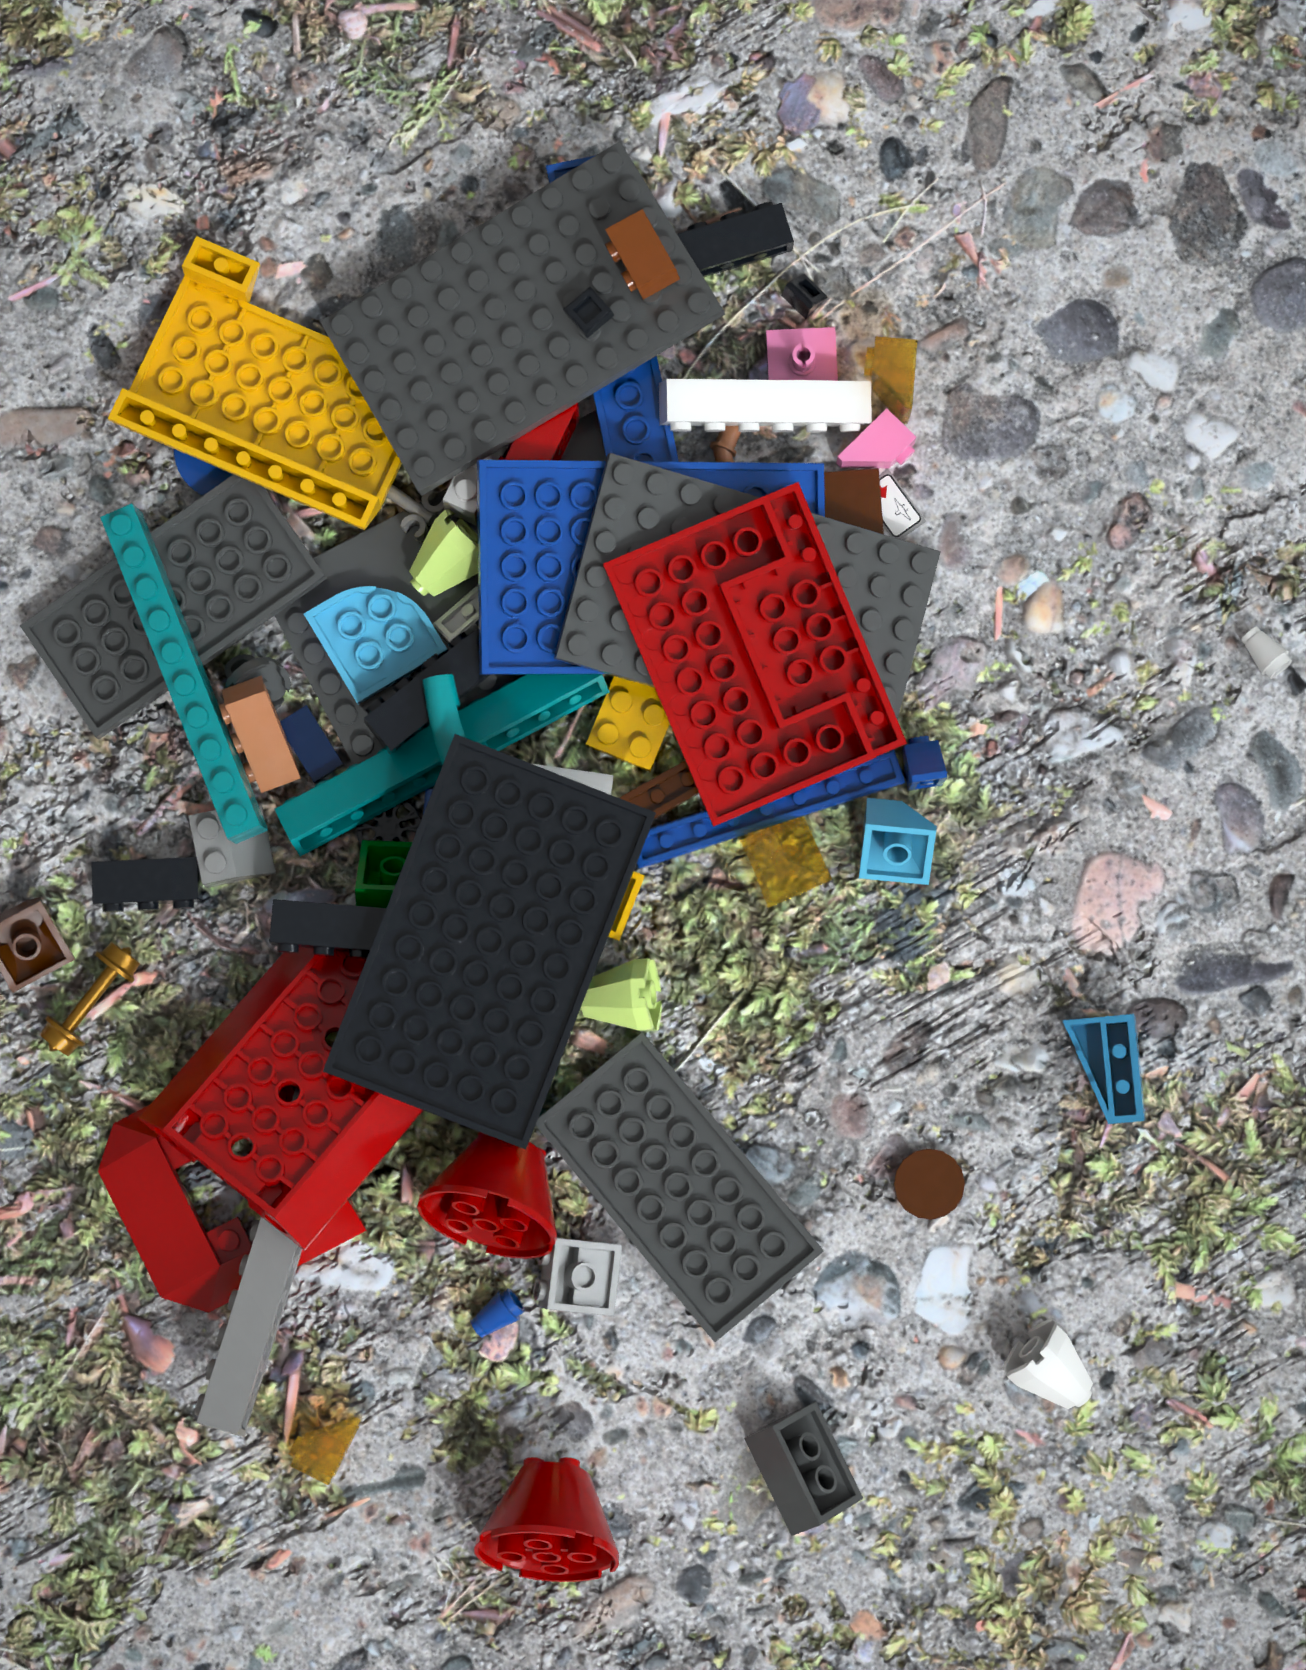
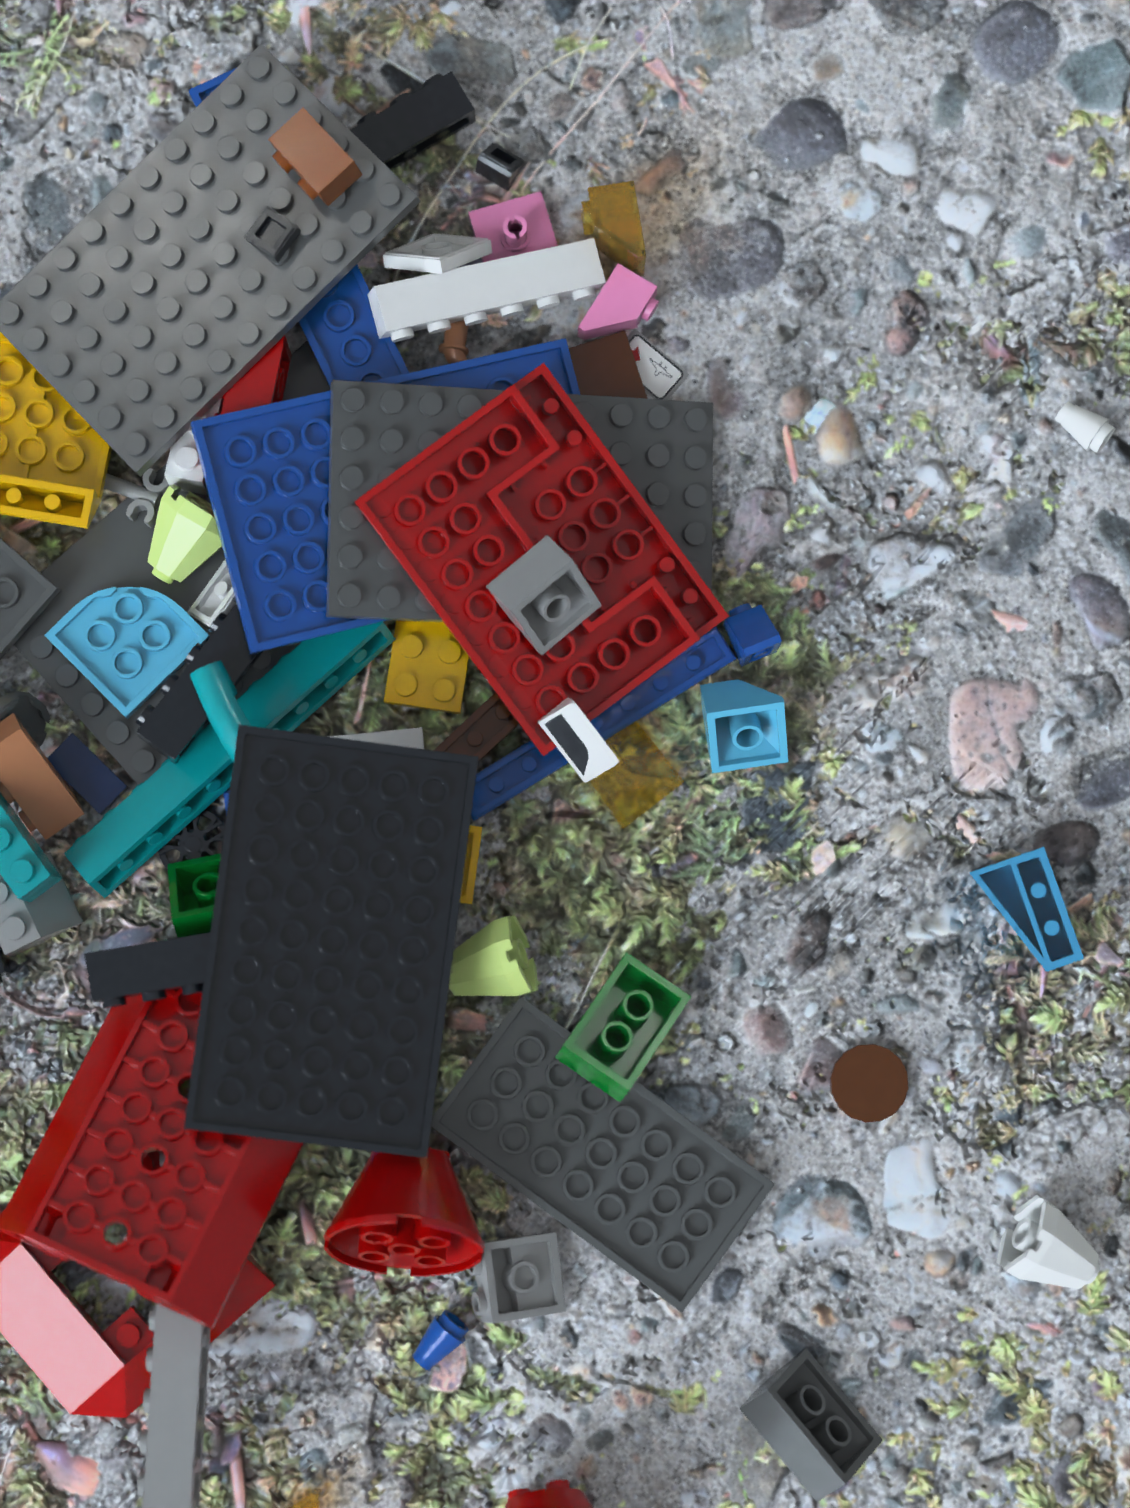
camera: 20 degrees left, 0 degrees up
none -> white tile [383,233,492,274]
none -> light grey slope [486,535,602,656]
none -> white slope [537,697,620,783]
none -> green brick [554,952,692,1102]

